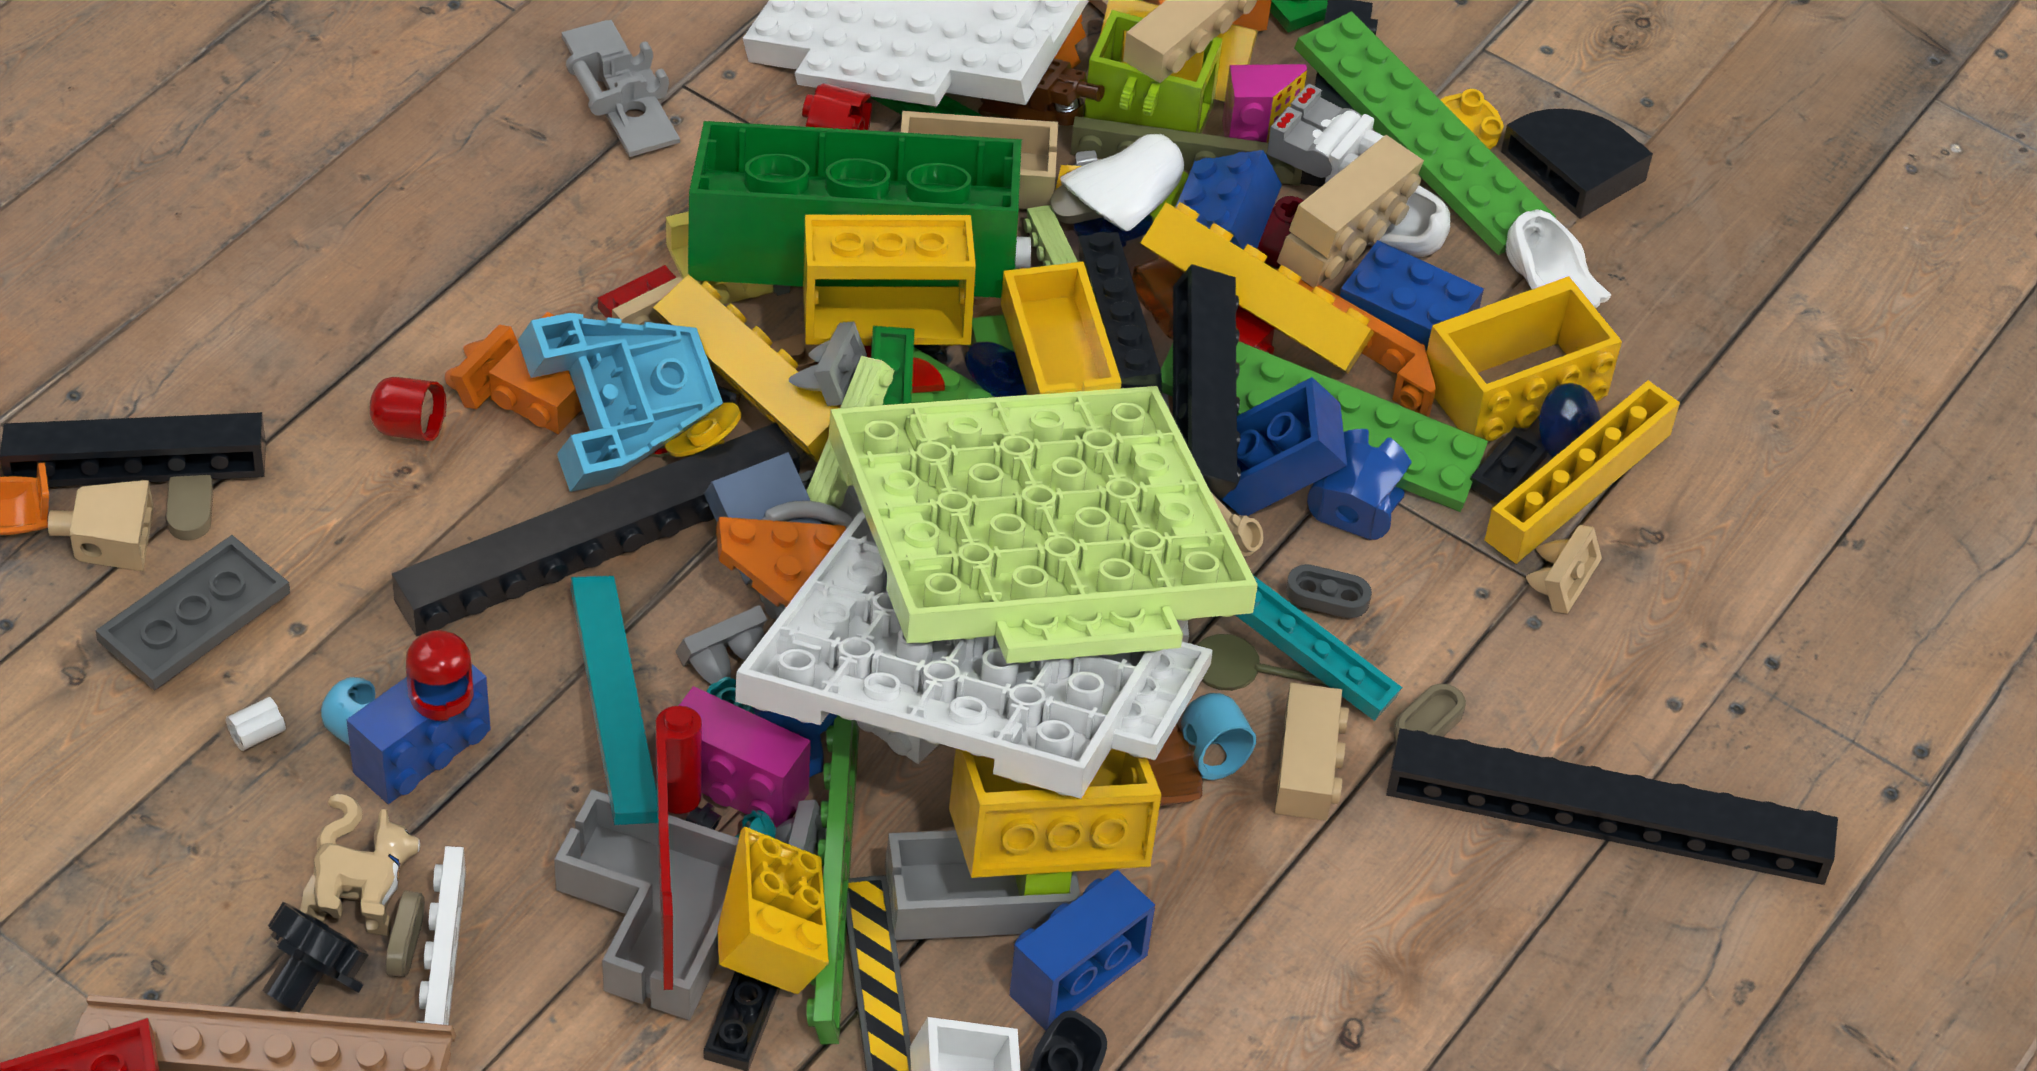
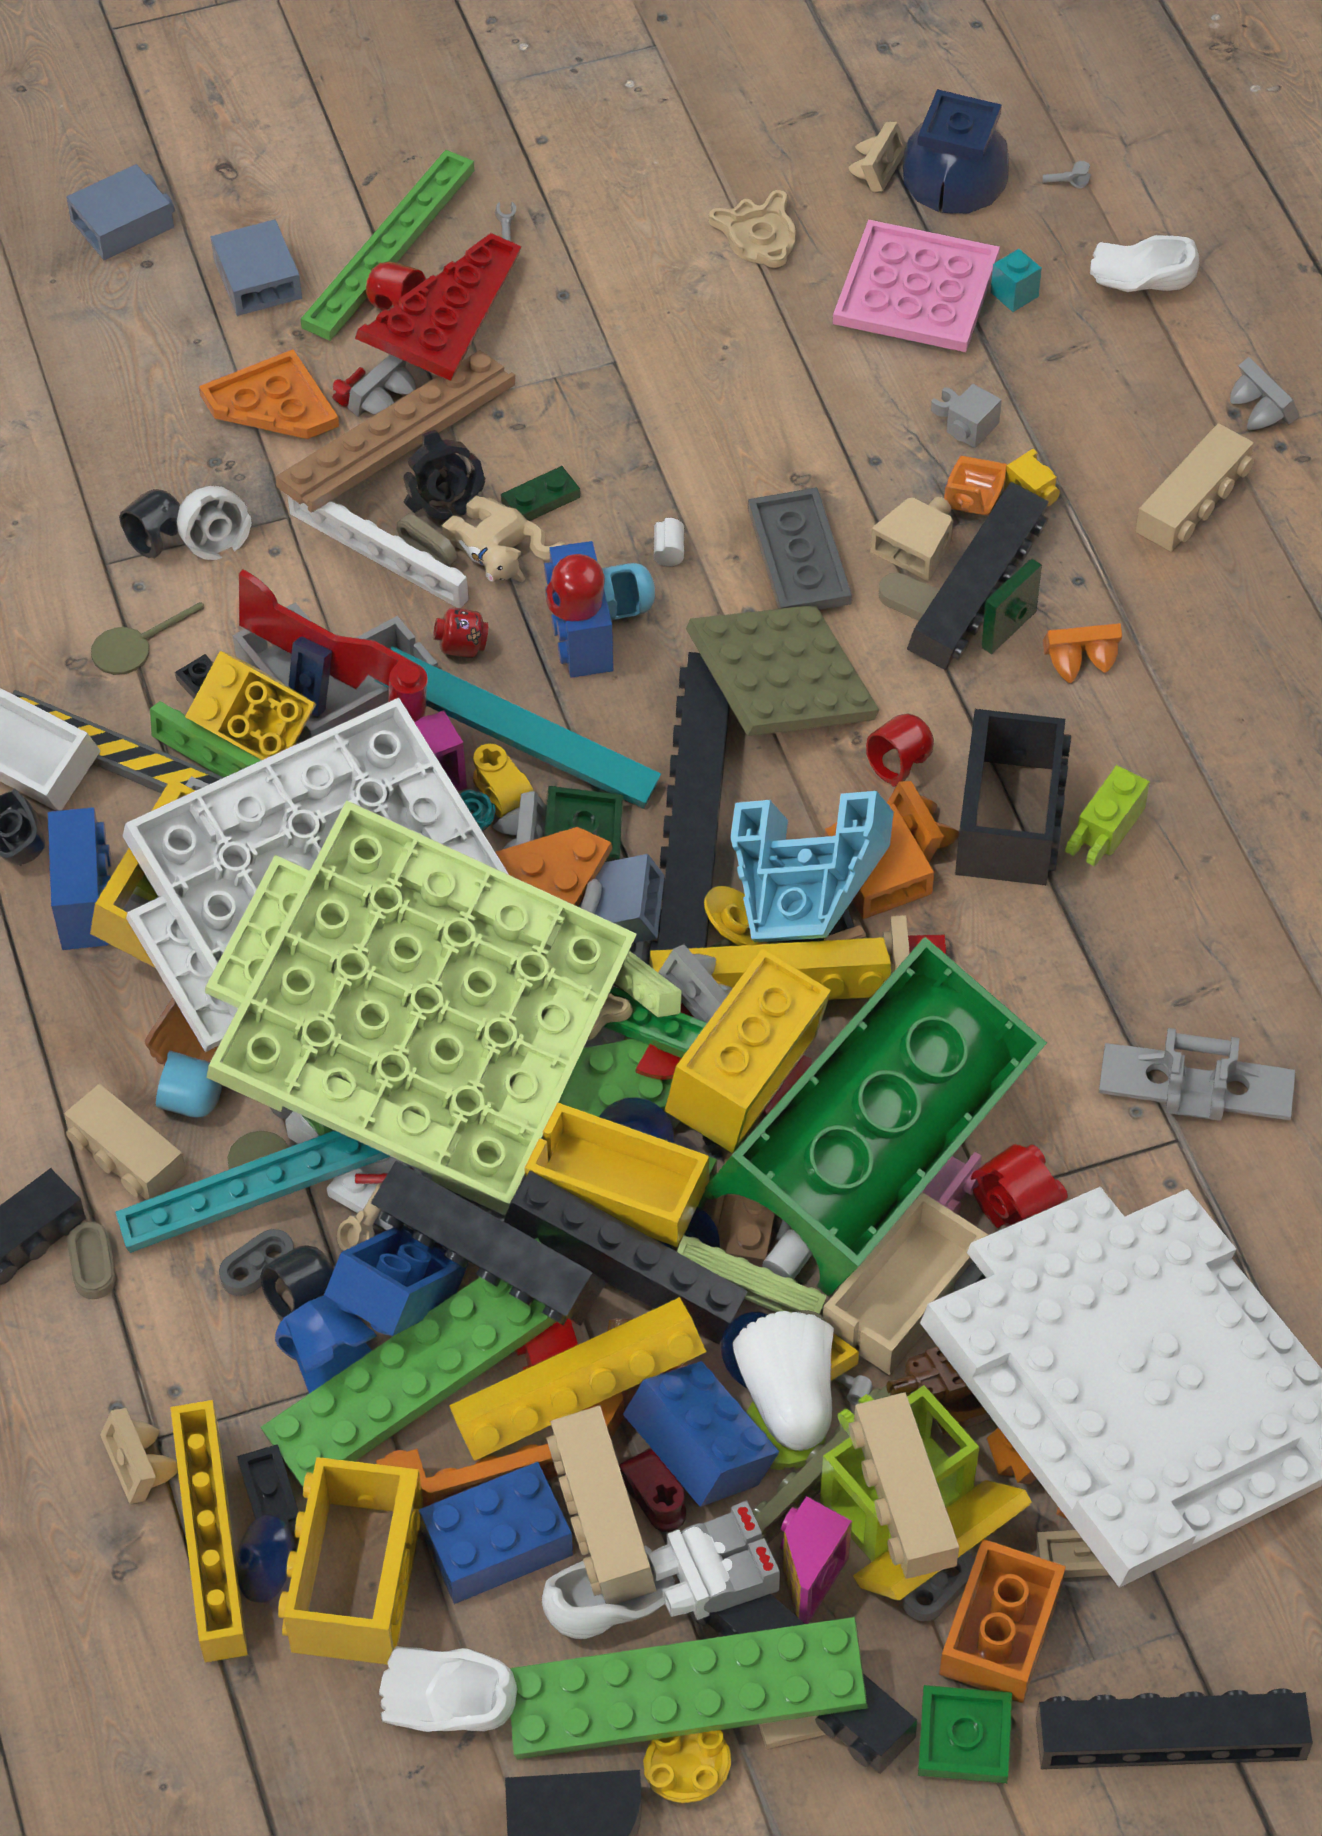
camera: 130 degrees right, 5 degrees up
none -> black helmet [260,1245,334,1321]
none -> dark blue plate [288,636,332,717]
none -> red head [433,607,488,658]
none -> yellow piece [473,744,533,818]
none -> dark green plate [501,466,580,521]
none -> dark green plate [544,786,623,862]
none -> olive plate [686,606,879,736]
none -> black hose [955,709,1071,886]
none -> dark green plate [981,559,1042,655]
none -> orange tile [1043,623,1122,684]
none -> lime hinge [1065,765,1150,867]

